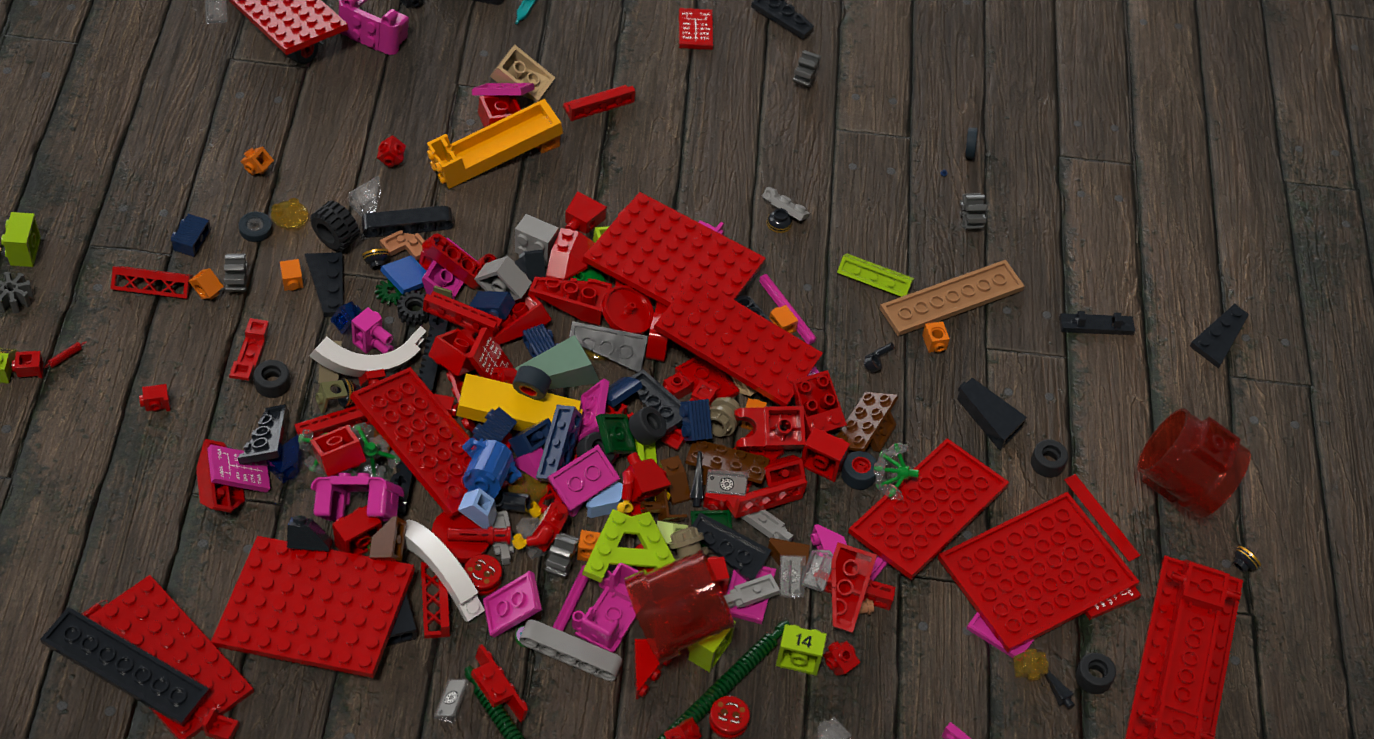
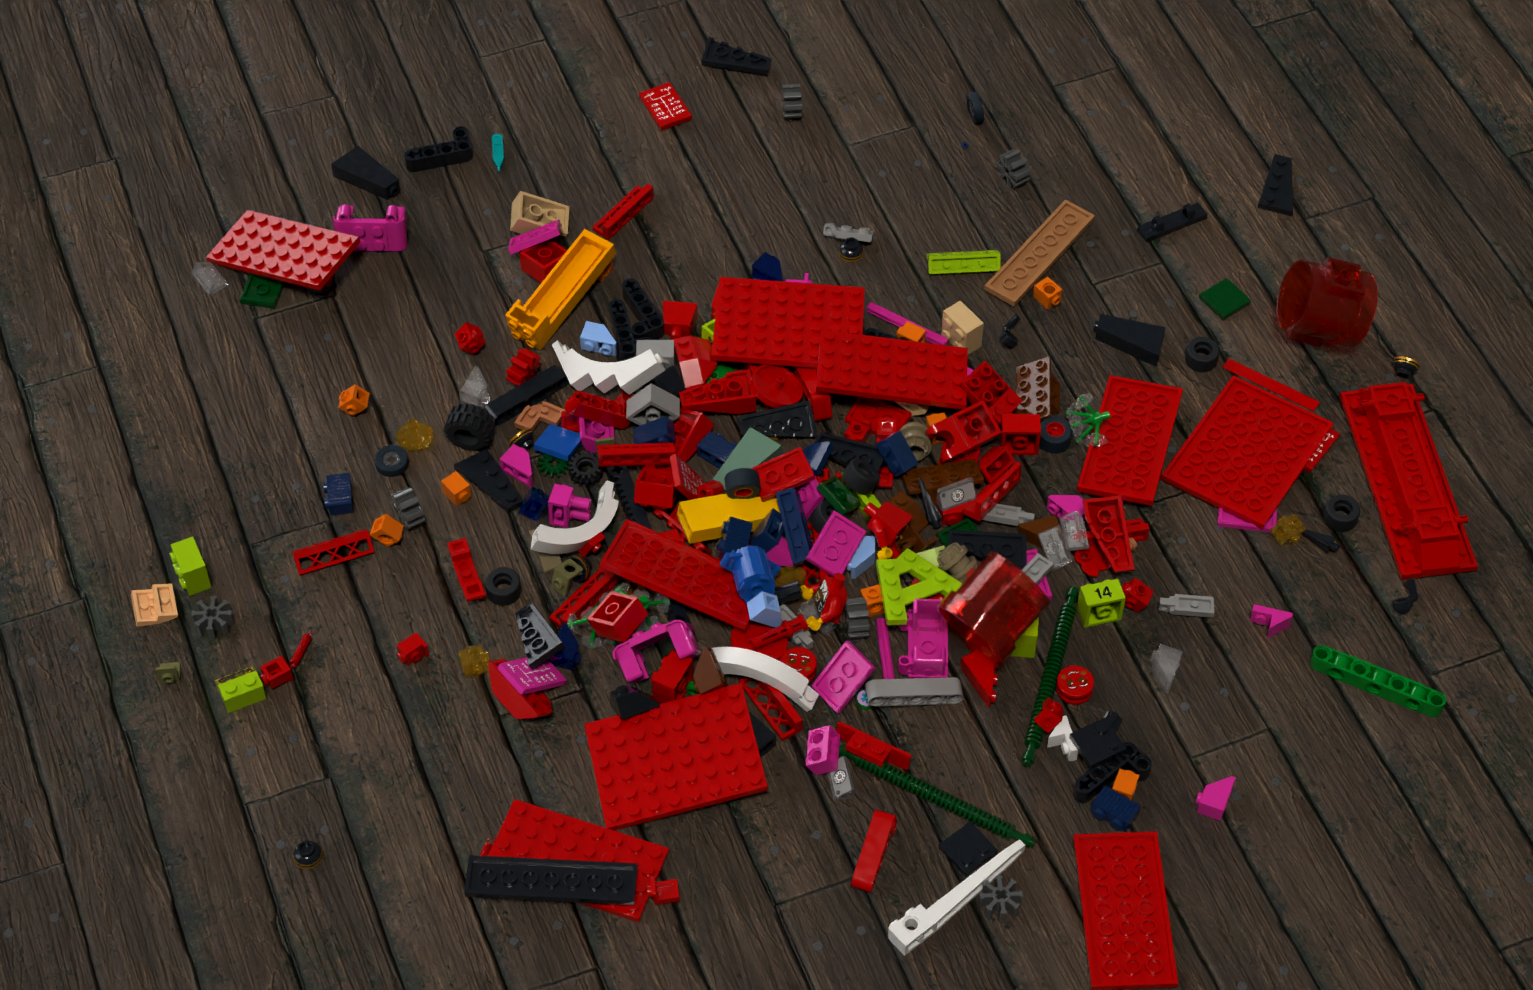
camera: 20 degrees left, 0 degrees up
none -> dark green tile [239,273,286,309]
none -> clear yellow brick [458,644,490,678]
none -> dark pink slope [500,444,533,488]
none -> red gear [506,348,541,386]
none -> white arch [552,340,665,395]
none -> light blue slope [580,321,617,356]
none -> black beam [609,299,652,361]
none -> black beam [622,278,664,340]
none -> red tile [751,447,816,502]
none -> clear blue slope [752,252,783,281]
none -> dark pink brick [805,725,840,775]
none -> tan brick [941,301,984,354]
none -> red plate [1074,544,1111,577]
none -> light grey hinge [1159,594,1215,618]
none -> dark green tile [1199,278,1251,320]

